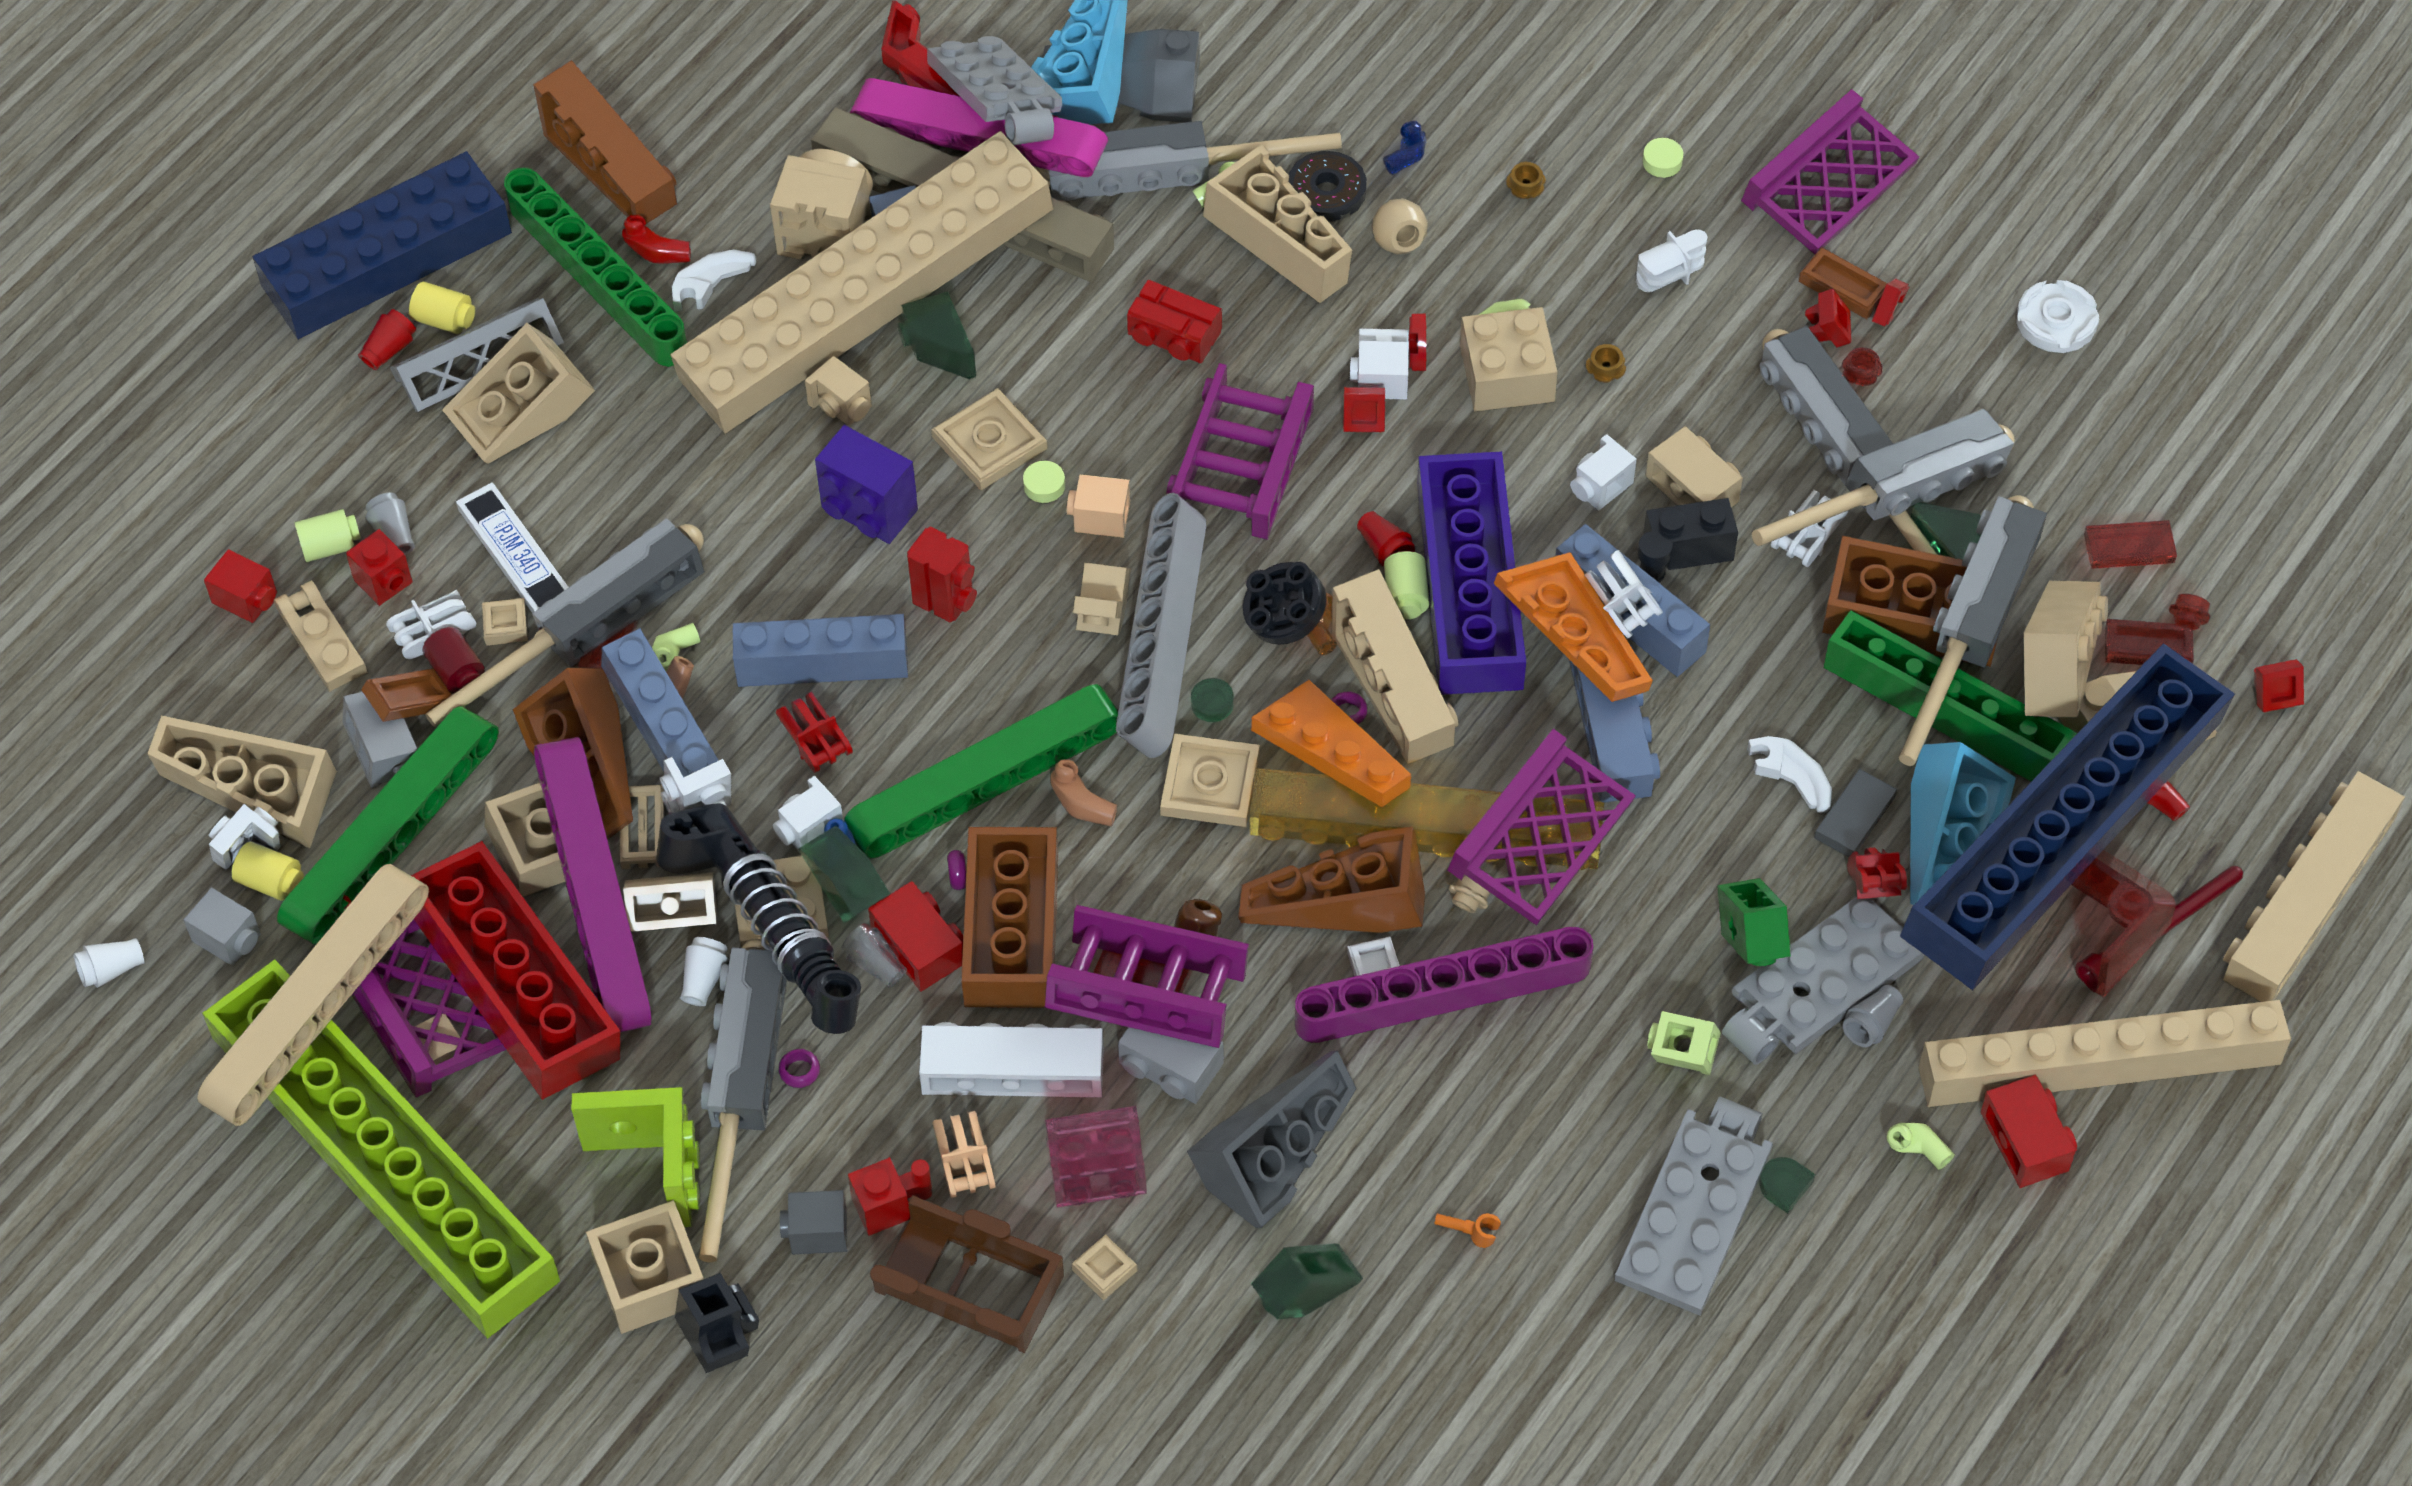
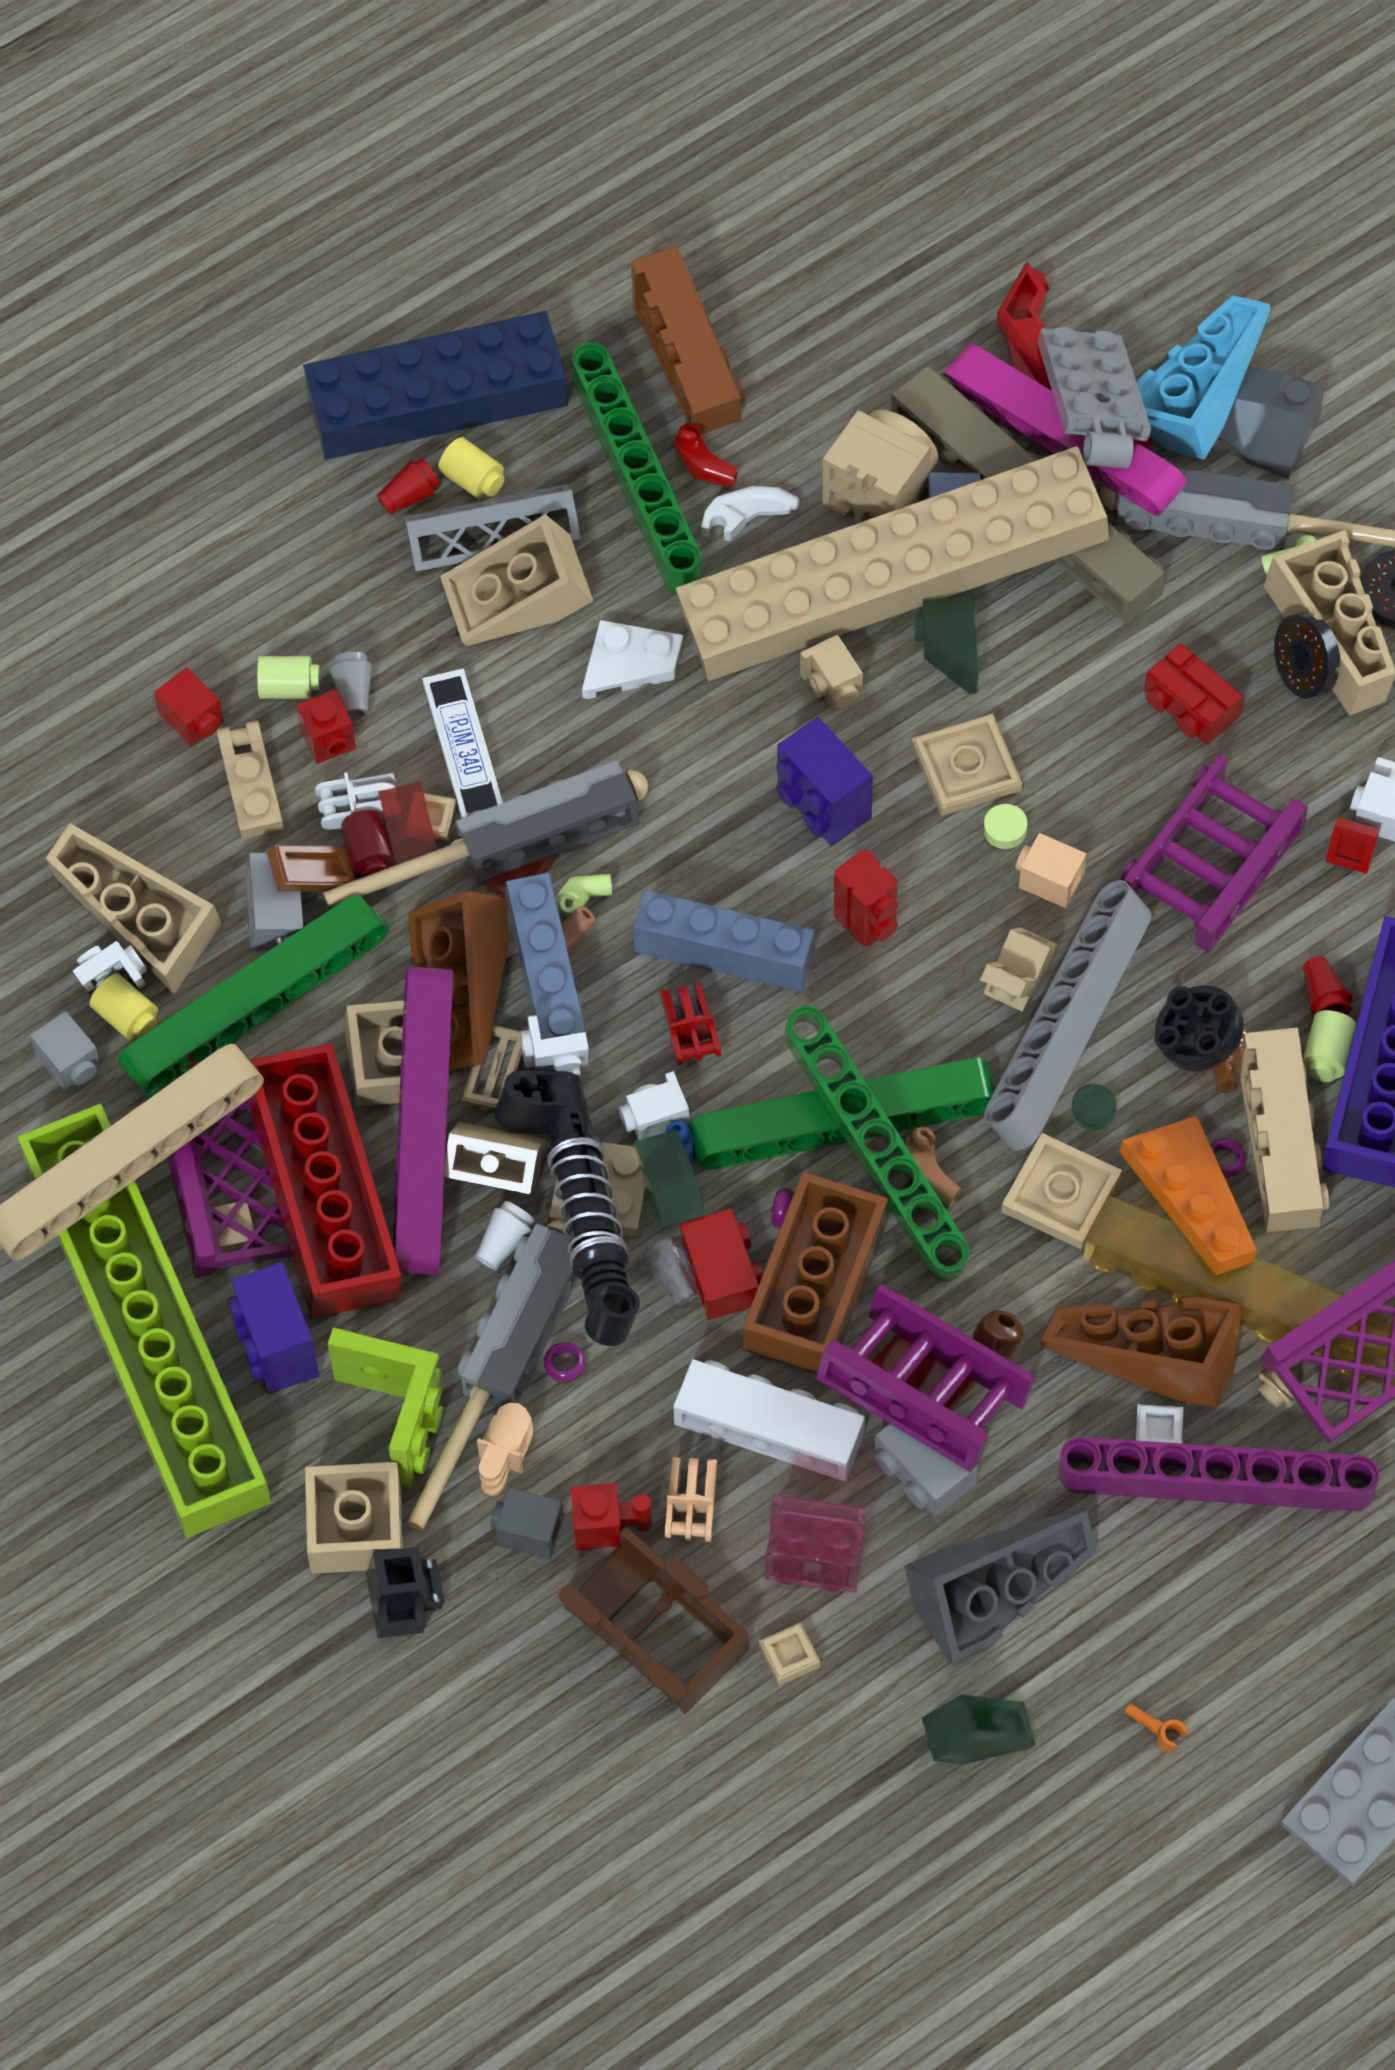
camera: 20 degrees right, 5 degrees up
none -> dark purple brick [227,1262,319,1394]
none -> clear red tile [378,781,437,865]
none -> light nougat arm [477,1403,534,1496]
none -> white wing [582,620,684,699]
none -> green beam [785,1006,969,1281]
none -> tile [1274,612,1340,699]

